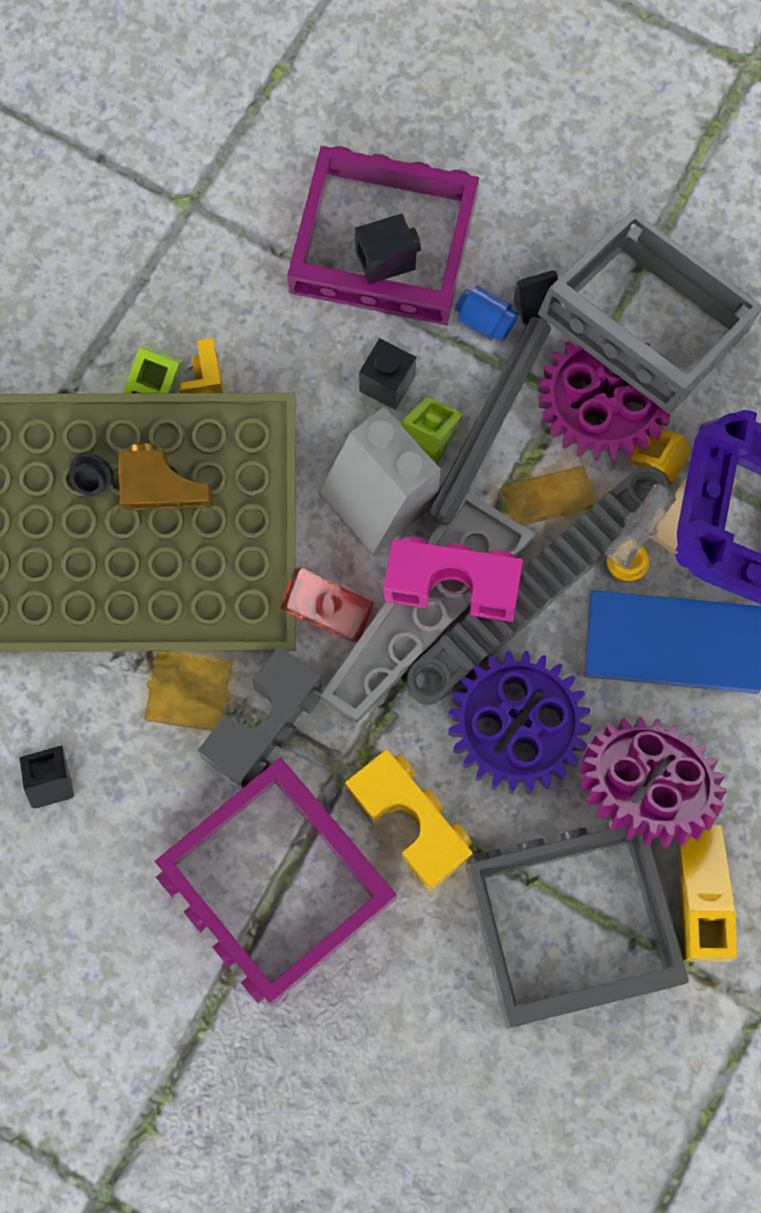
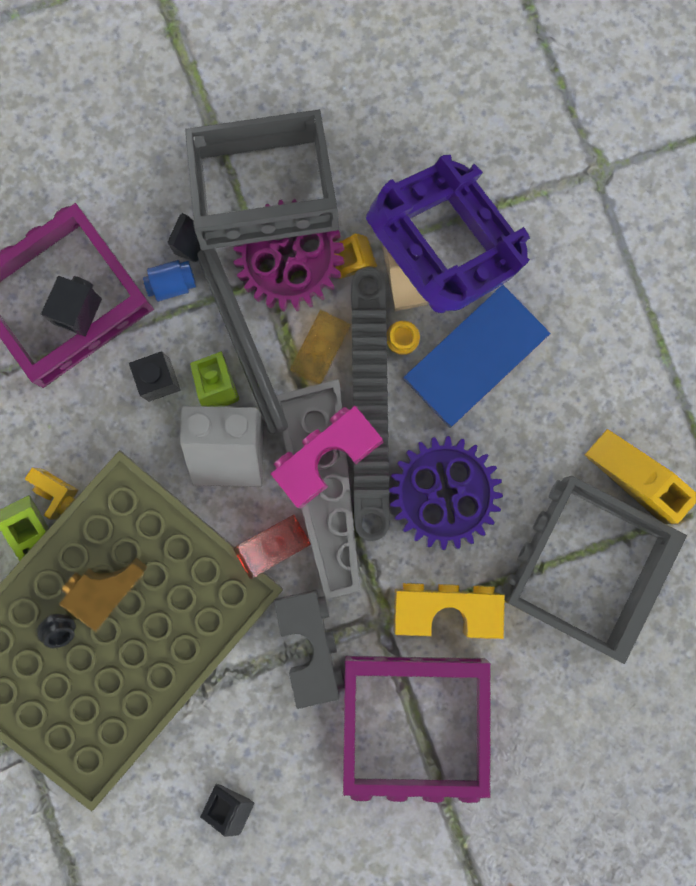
camera: 50 degrees left, 10 degrees up
clear yellow piece [144,652,232,731] -> none
magenta gear [579,717,727,848] -> none
clear pin [605,484,677,569] -> none

